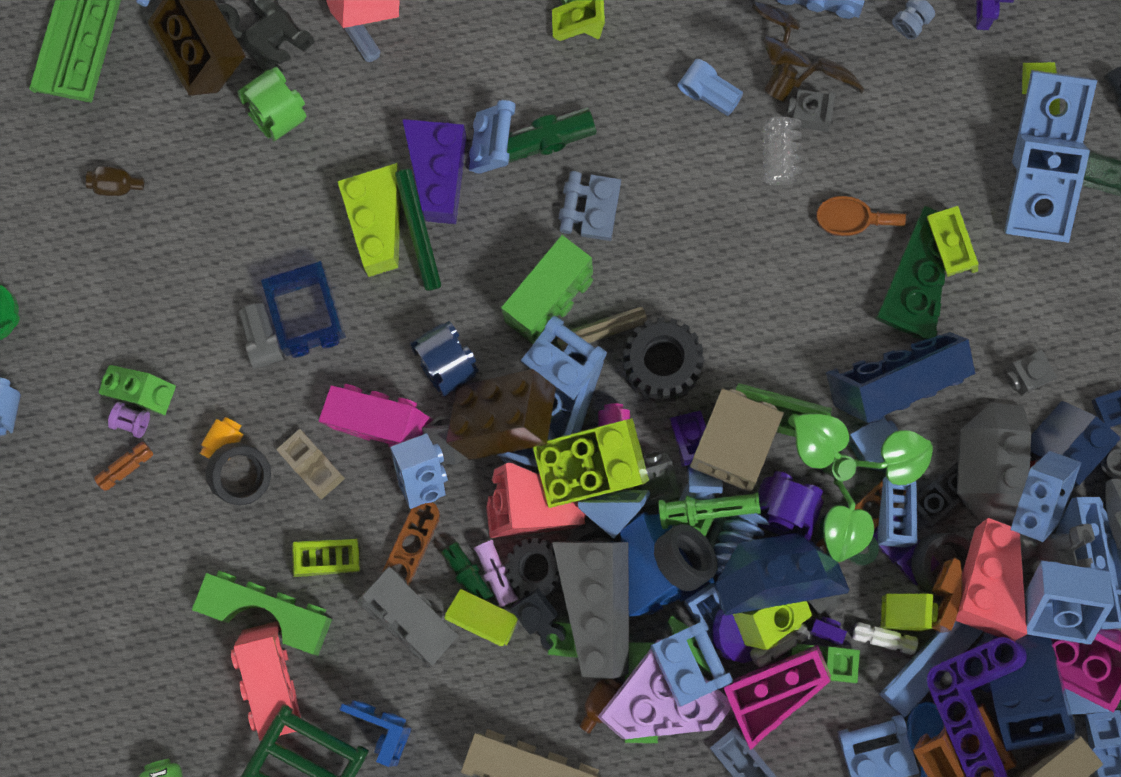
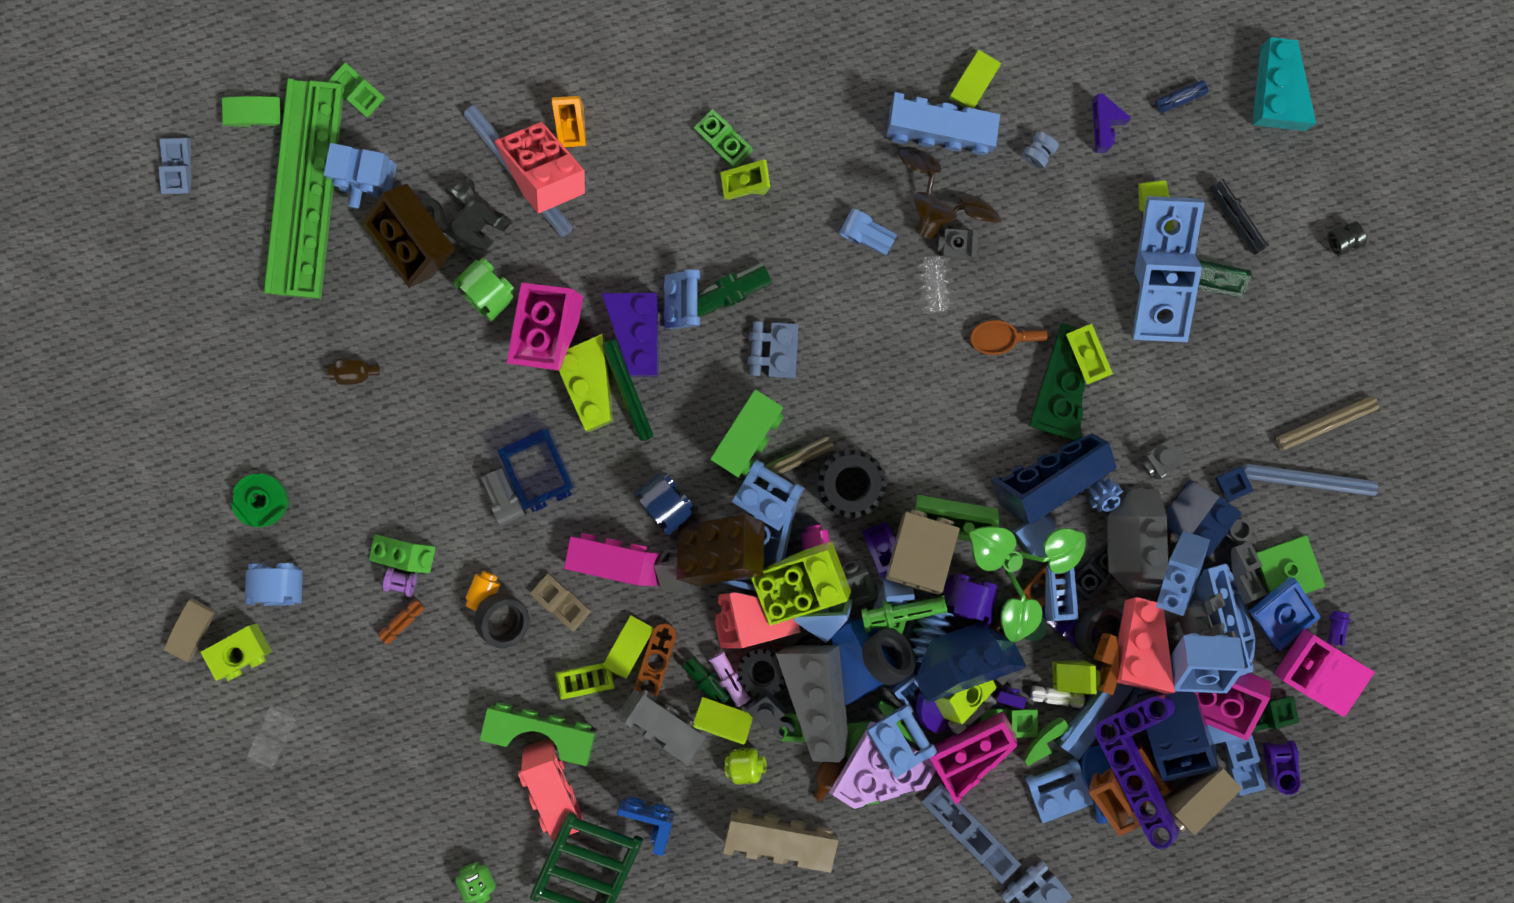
camera: 15 degrees left, 10 degrees up
medium blue brick [390,433,448,509] -> none
none -> dark pink slope [507,283,583,371]
none -> lime slope [602,616,654,680]
none -> lime head [724,748,767,785]
none -> bright green slope [1021,717,1070,766]
none -> medium blue gear [1087,478,1123,512]

